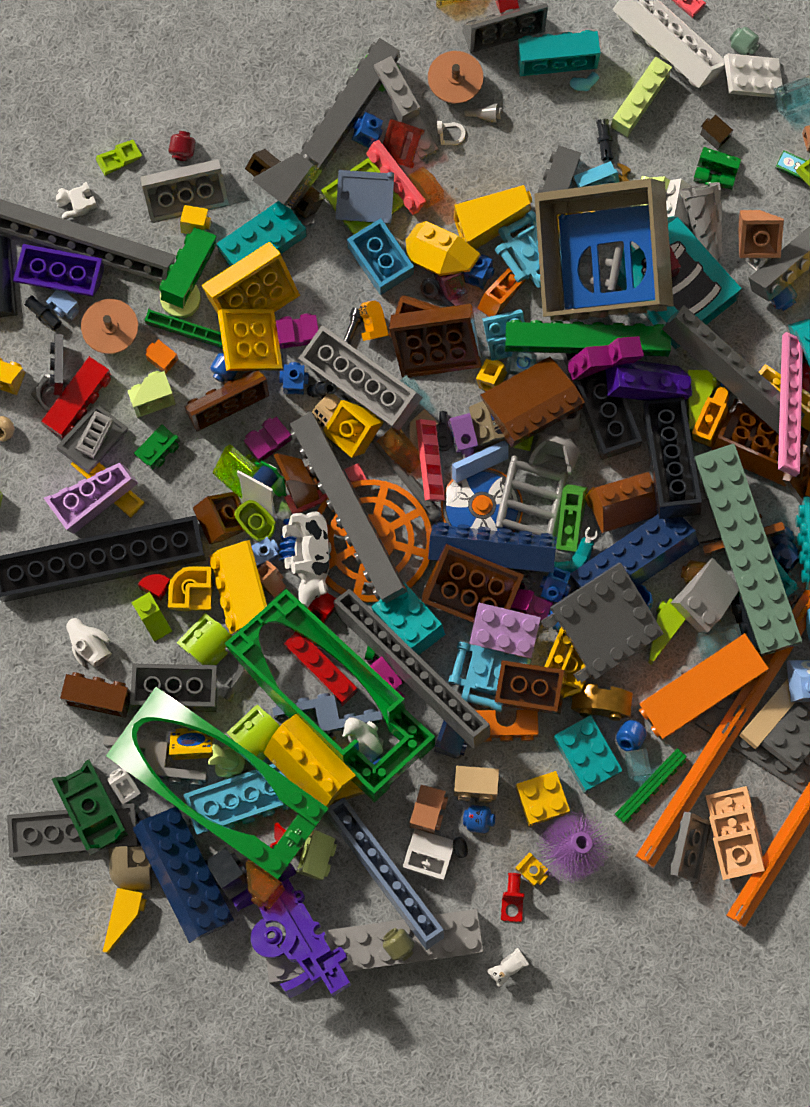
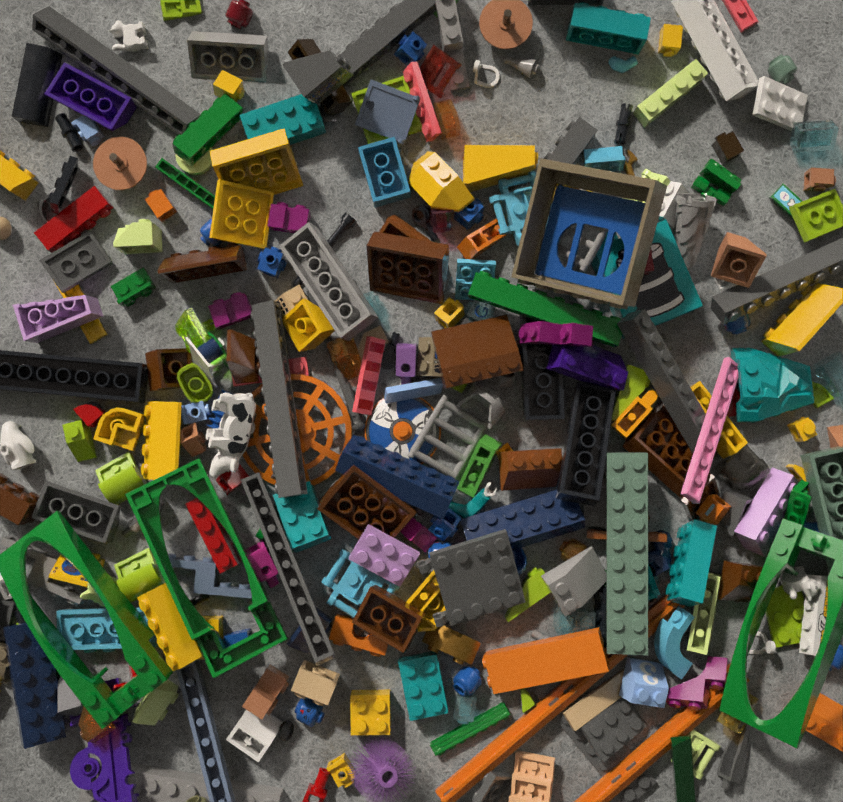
camera: 20 degrees right, 10 degrees up
light grey slope [75,411,113,459] -> none
black pin [307,381,336,398] -> none
white animal [343,718,383,762] -> none
light orange leg [359,301,389,341] -> none
none -> lime slope [519,688,535,713]
none -> yellow brick [658,24,683,57]

